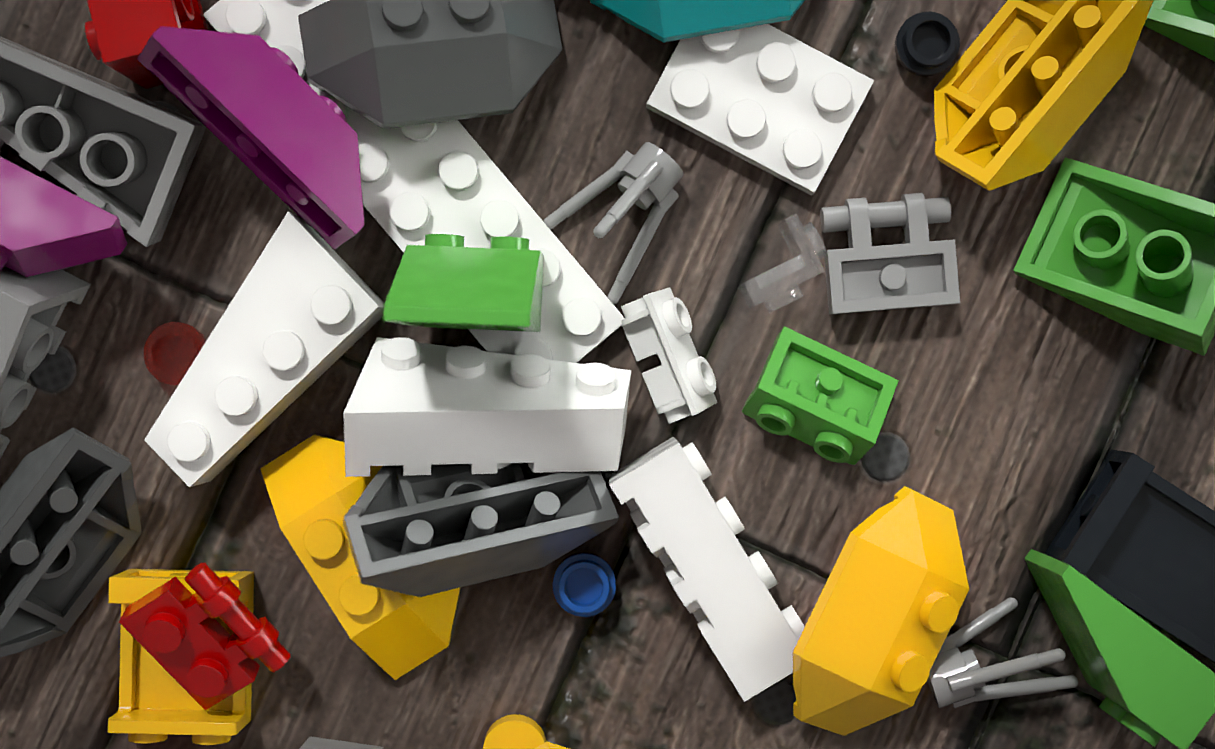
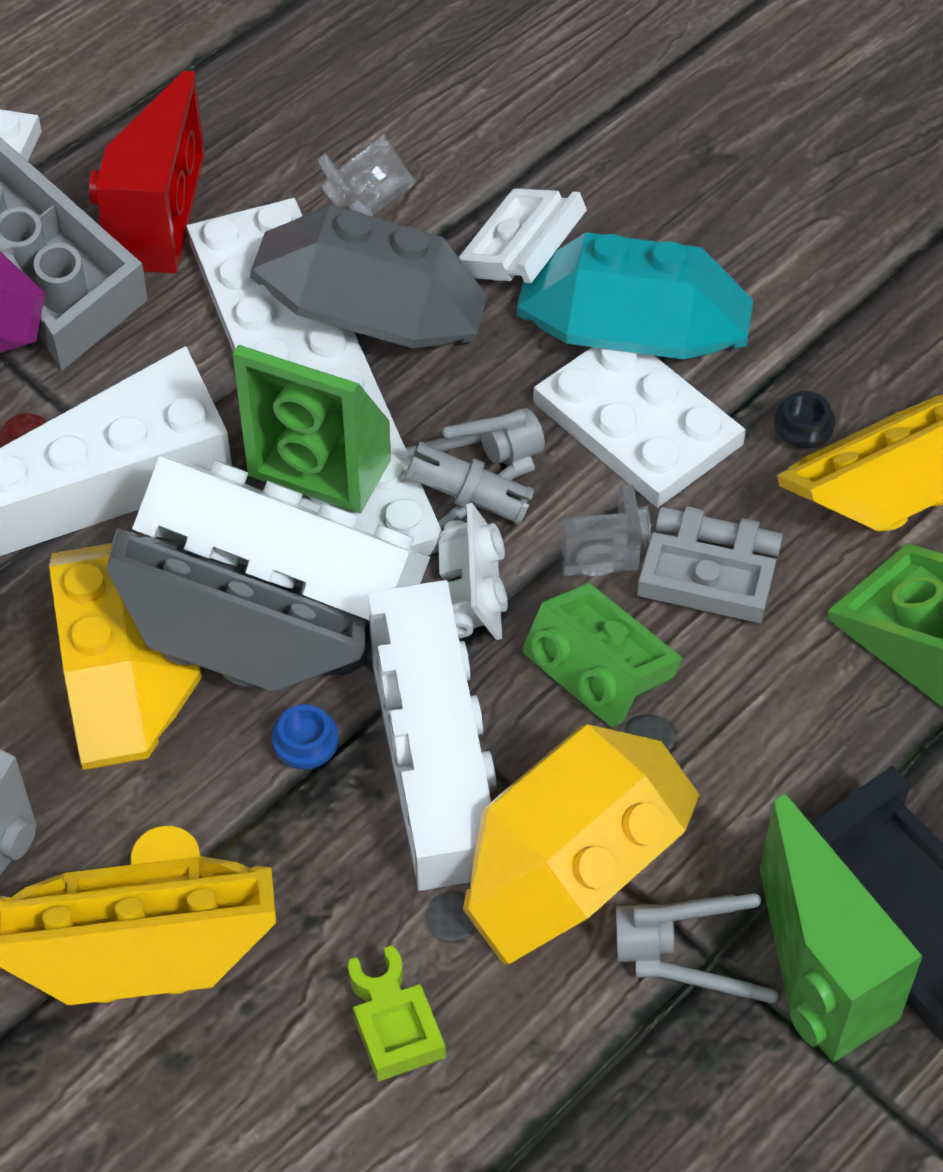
camera: 20 degrees right, 35 degrees down
magenta wedge [137,26,364,250] -> none
none -> light grey pin [404,441,534,525]

